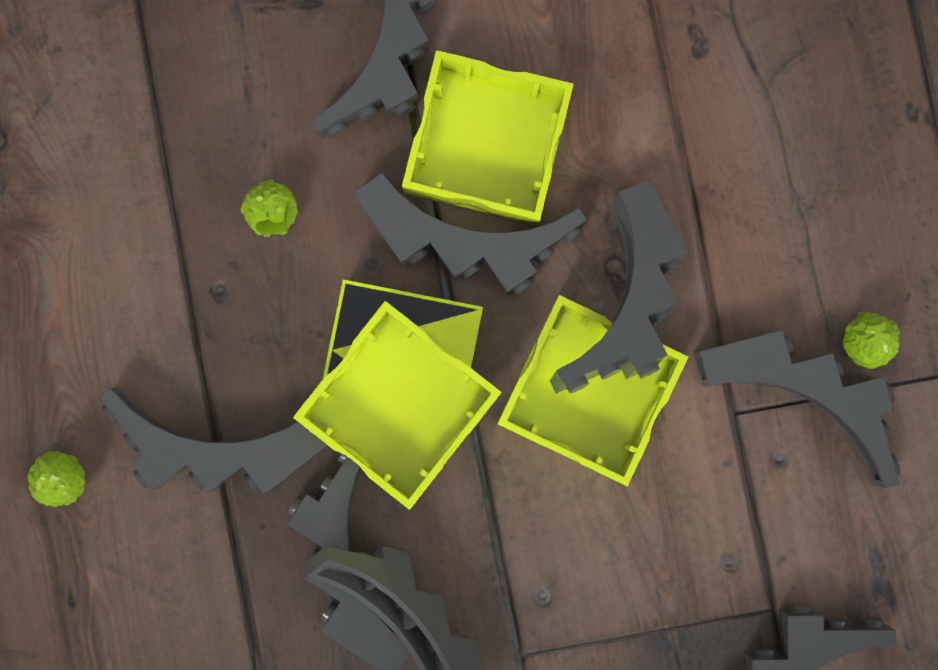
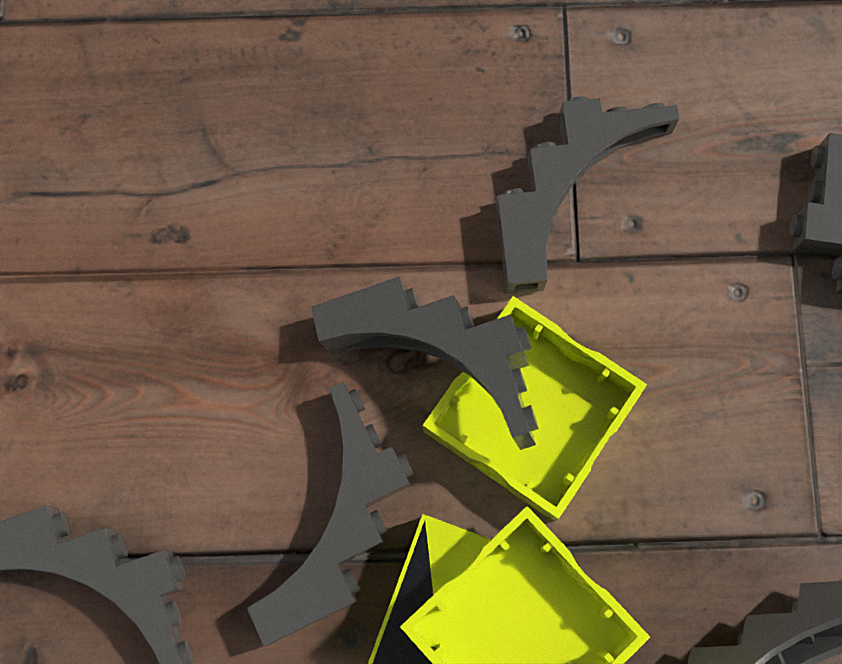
camera: 80 degrees left, 10 degrees down
neon yellow tile [402,50,574,226] -> none
lime piece [842,312,900,369] -> none

